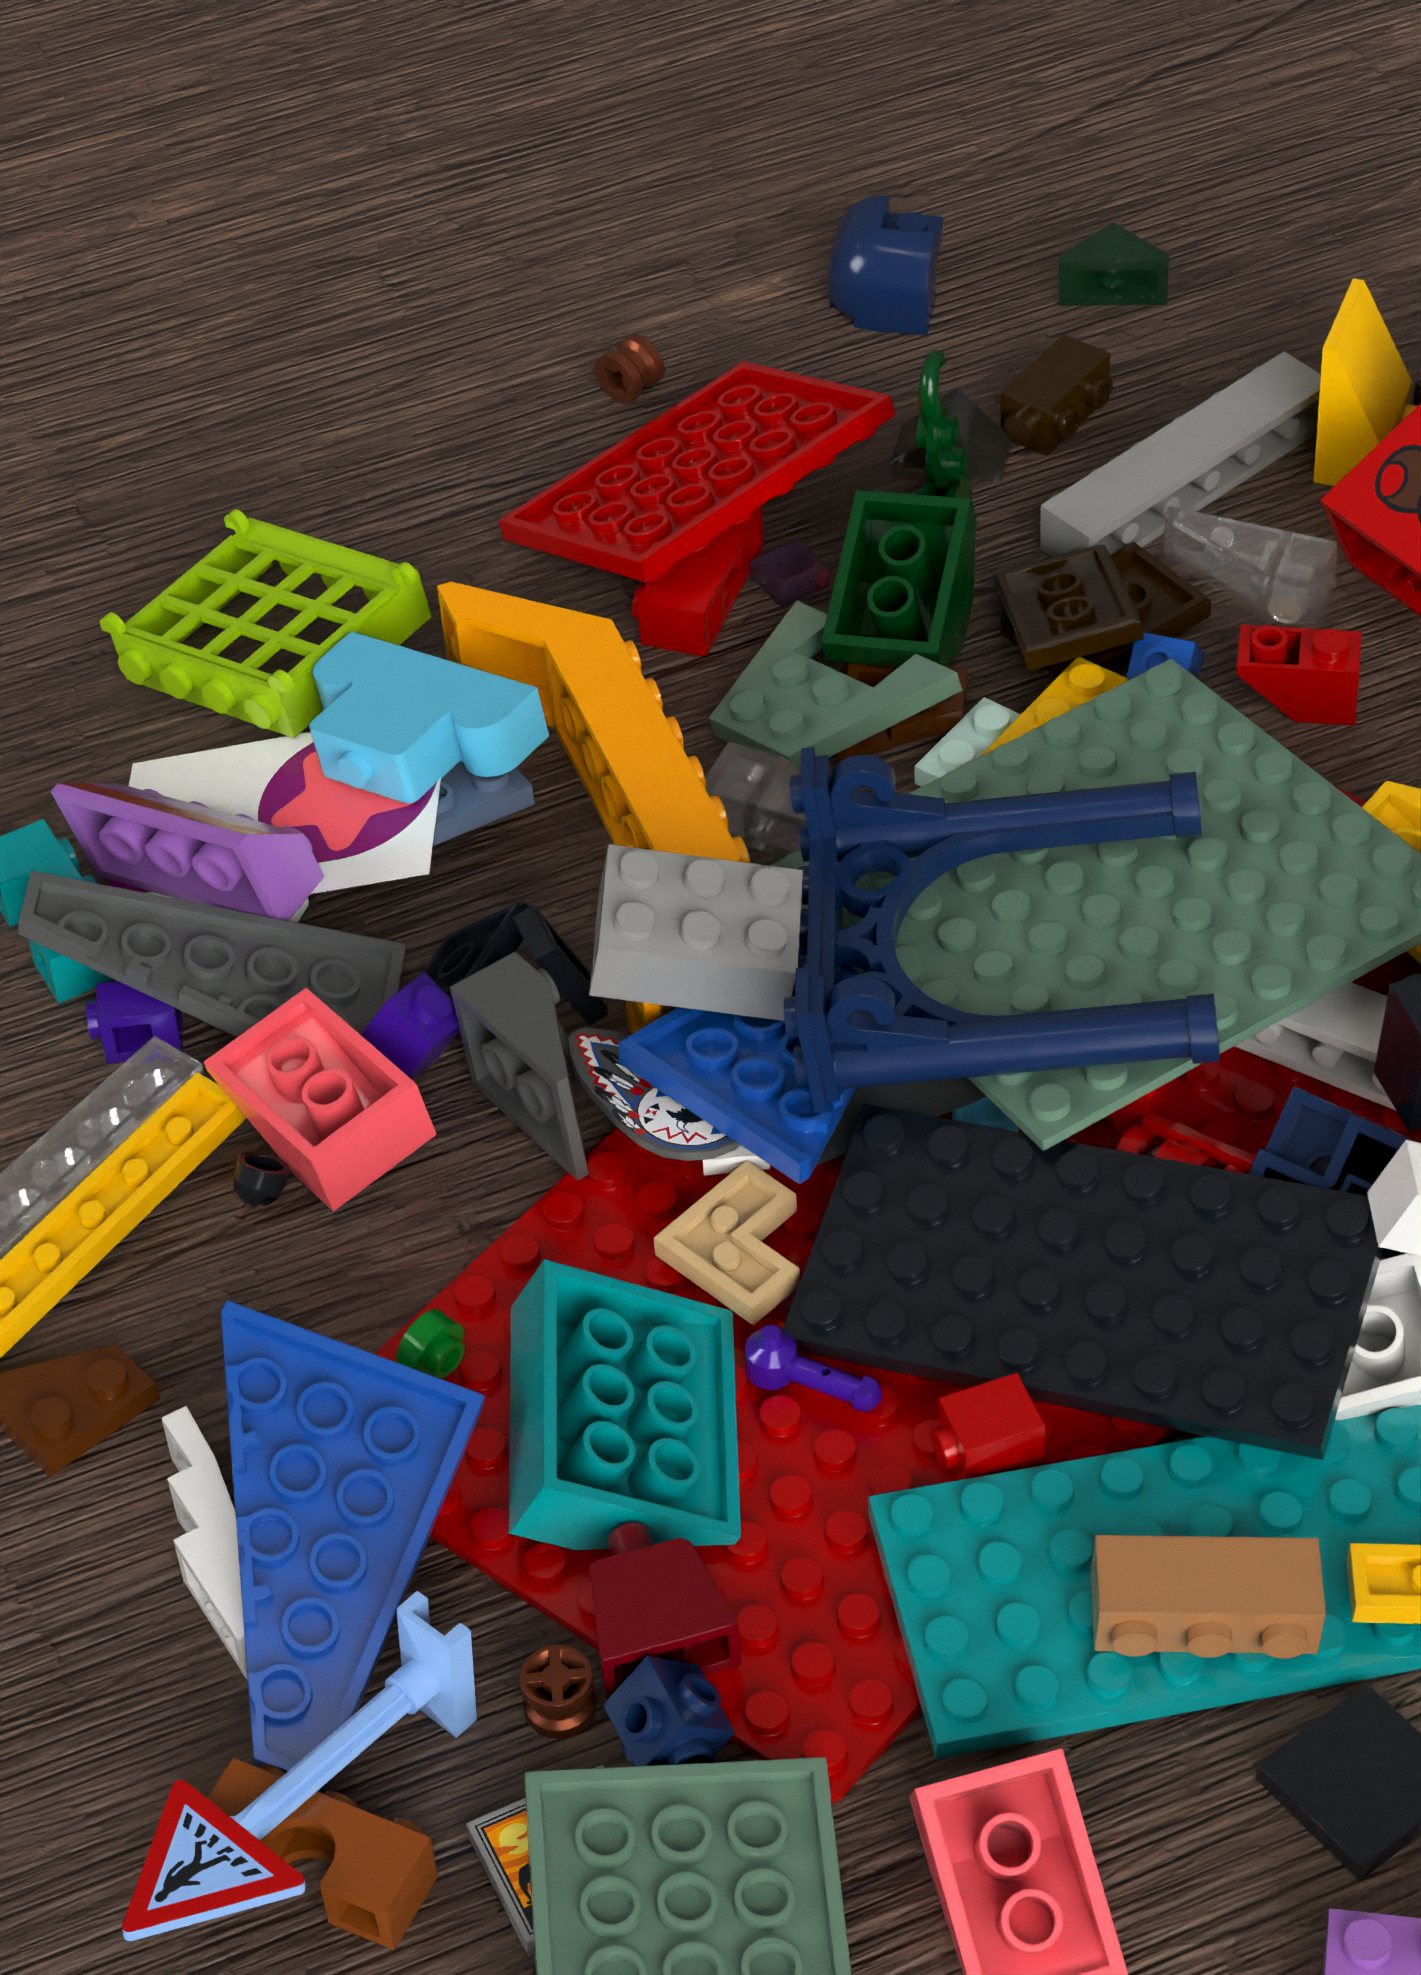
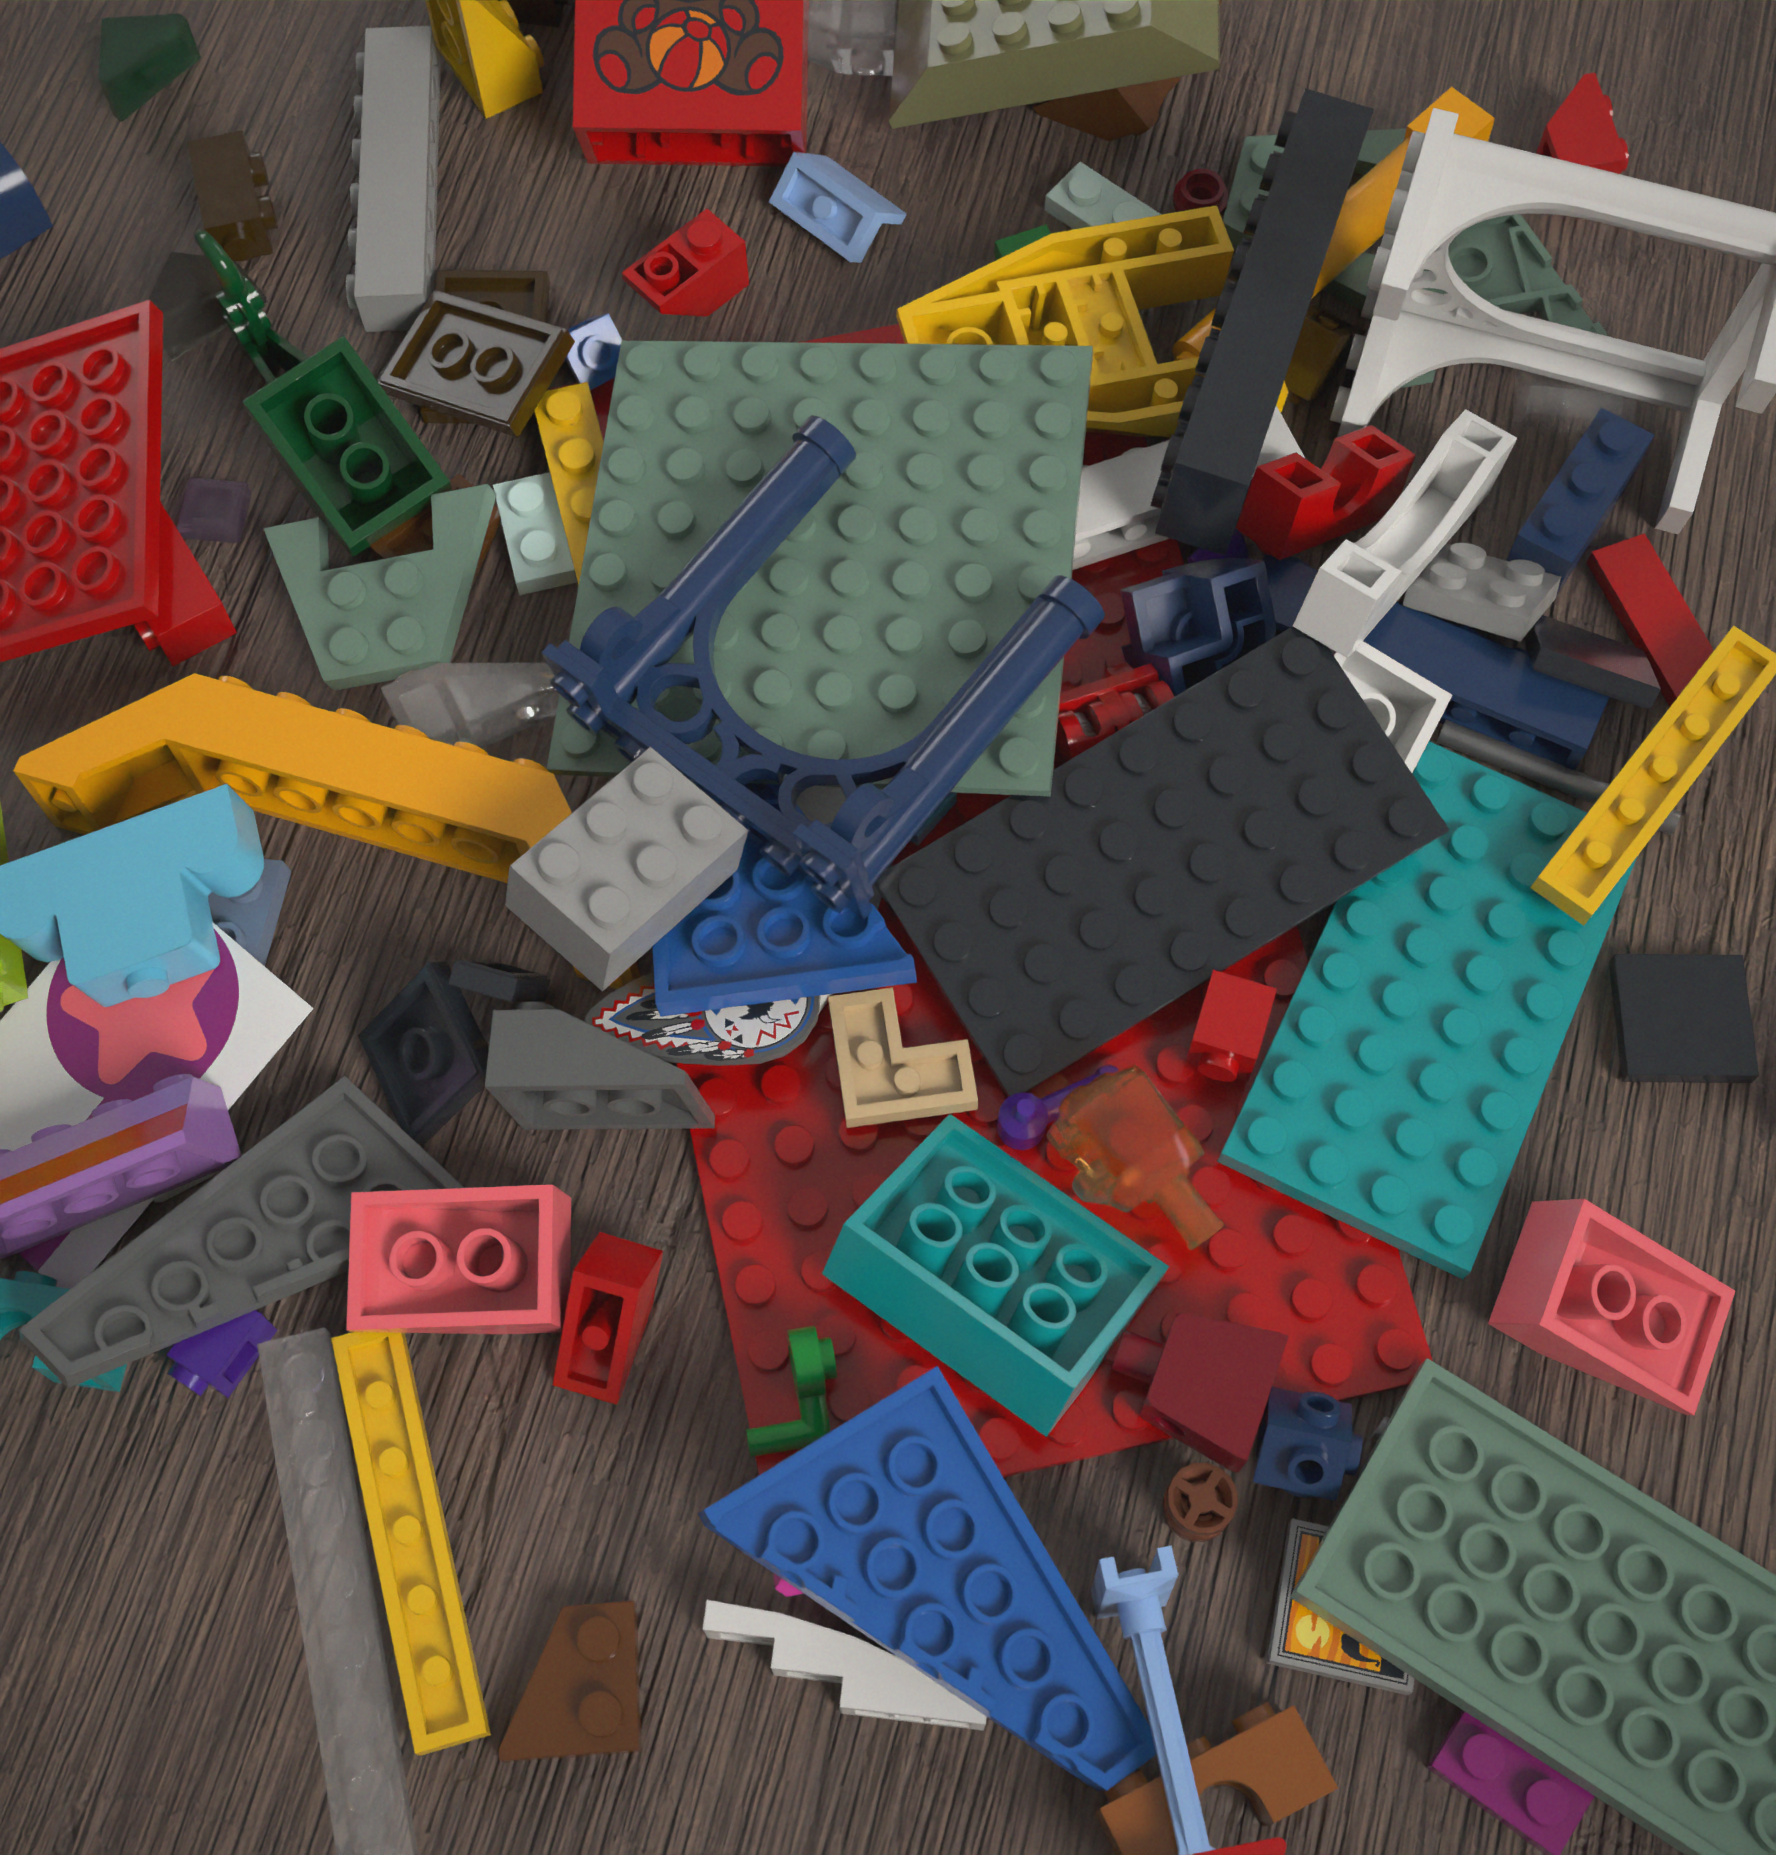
camera: 55 degrees left, 20 degrees up
black hinge [233,1152,289,1206] -> none
dark purple brick [361,972,460,1079] -> none
medium nougat brick [1090,1535,1326,1659] -> none
clear slope [1164,506,1338,629] -> none
none -> red slope [553,1232,663,1405]
none -> clear orange piece [1046,1064,1225,1251]

